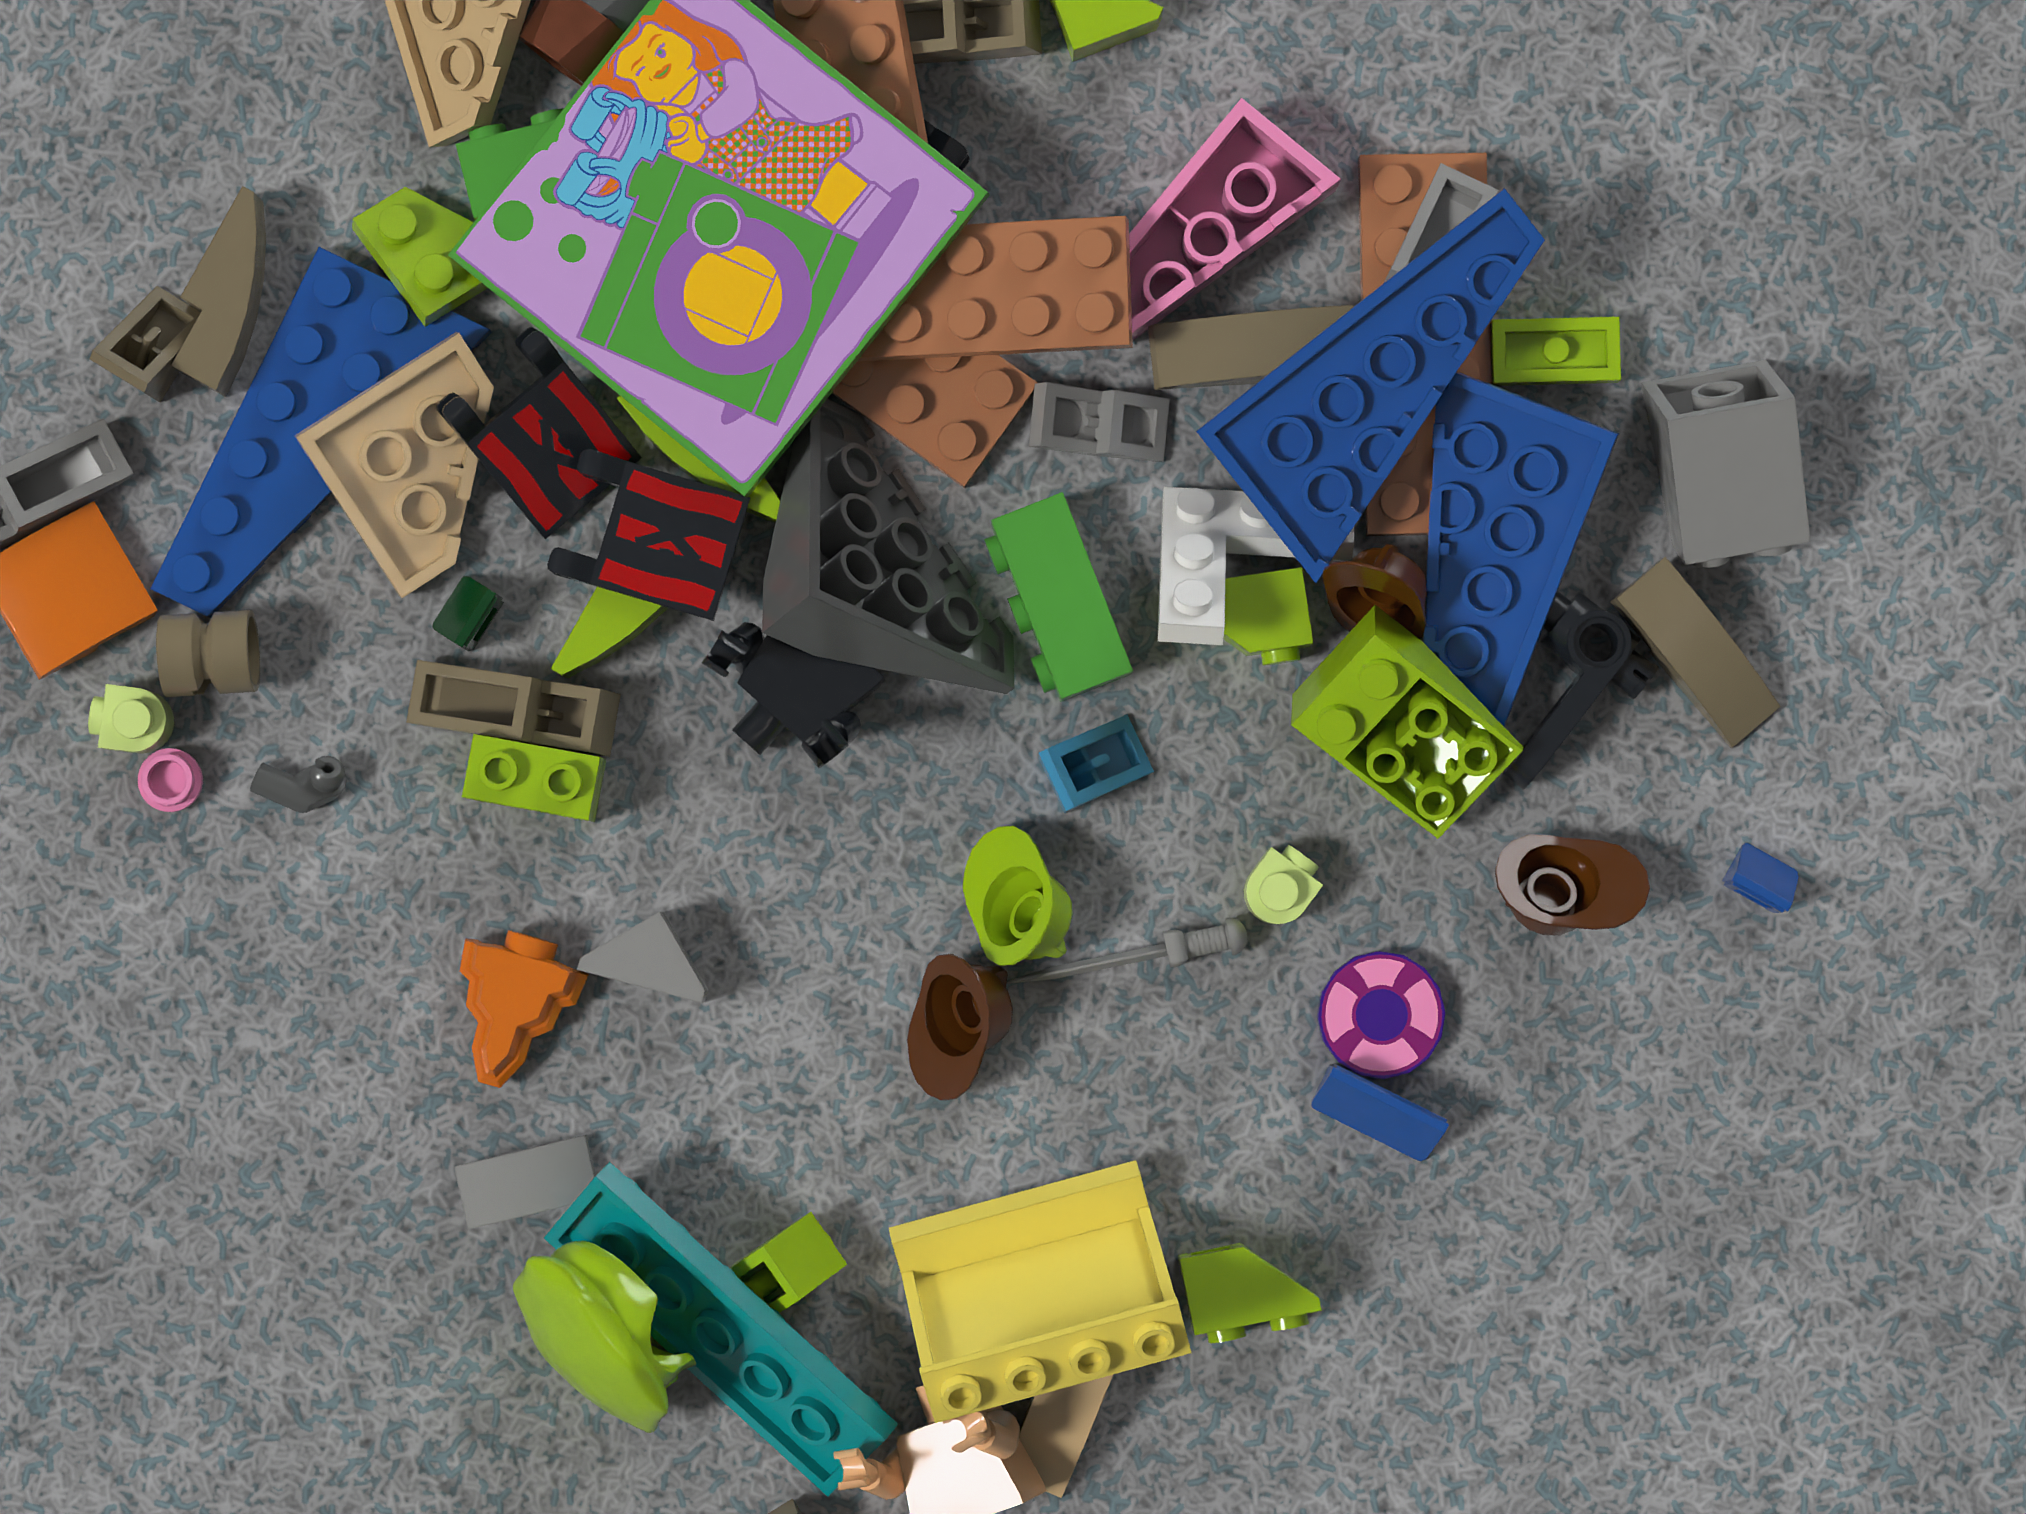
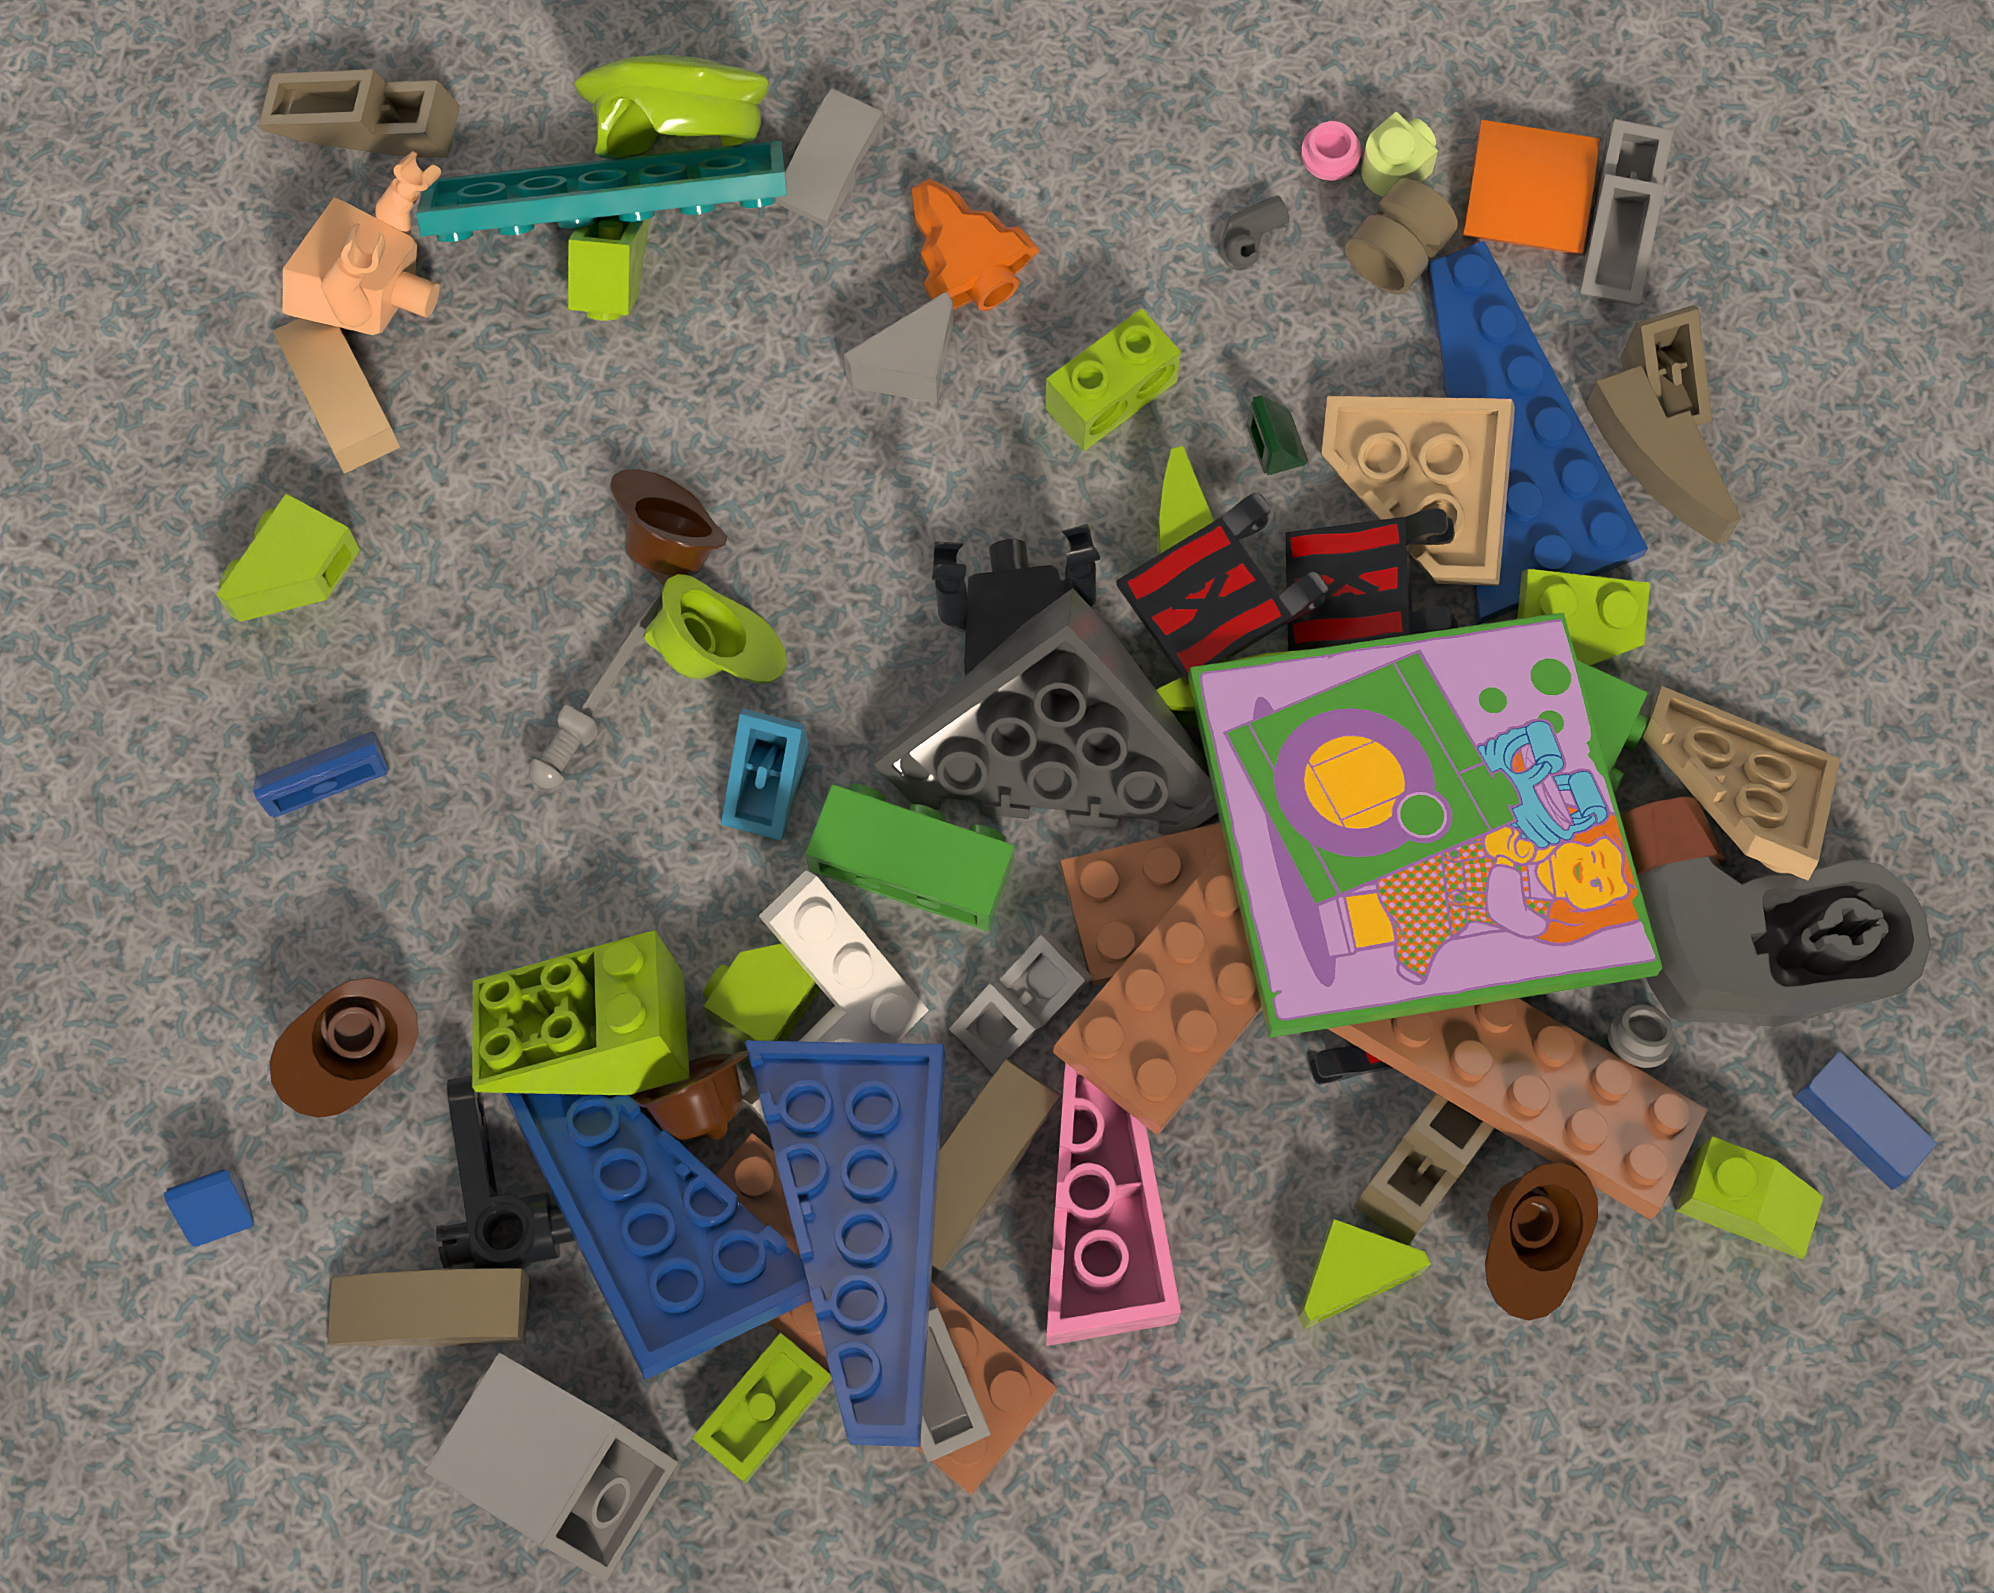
camera: 135 degrees right, 15 degrees down
dark tan slope [406,660,621,757] -> none
light yellow panel [889,1160,1191,1423] -> none
yellowish green plate [1244,845,1323,924] -> none
tile [1316,951,1446,1079] -> none

